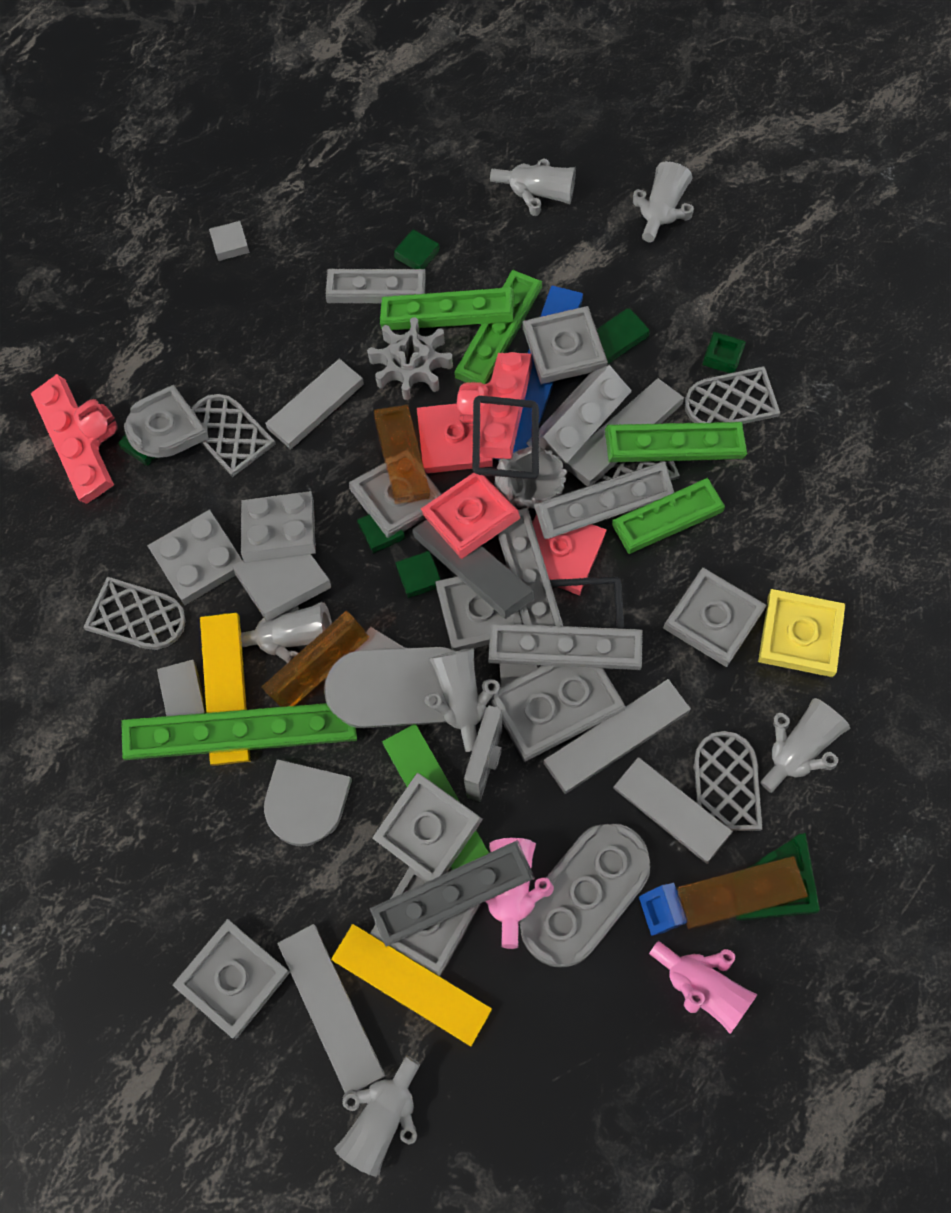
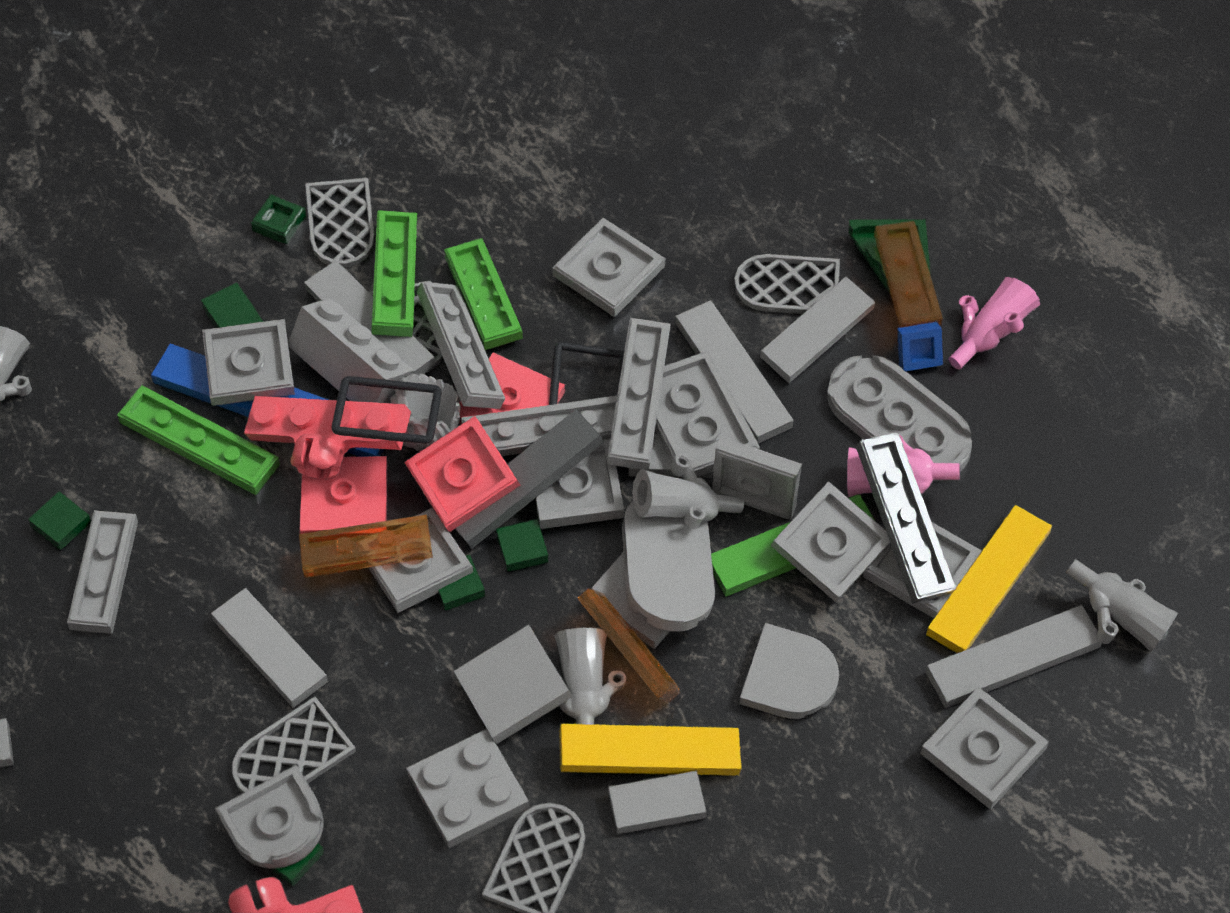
camera: 90 degrees left, 10 degrees down
bright green tile [122,703,357,760] -> none
light grey plate [241,491,316,563] -> none
light grey gear [367,317,453,400] -> none
bright green tile [380,287,514,330] -> none
light grey piece [633,161,694,242] -> none
light yellow plate [758,589,845,677] -> none
light grey piece [760,698,851,793] -> none

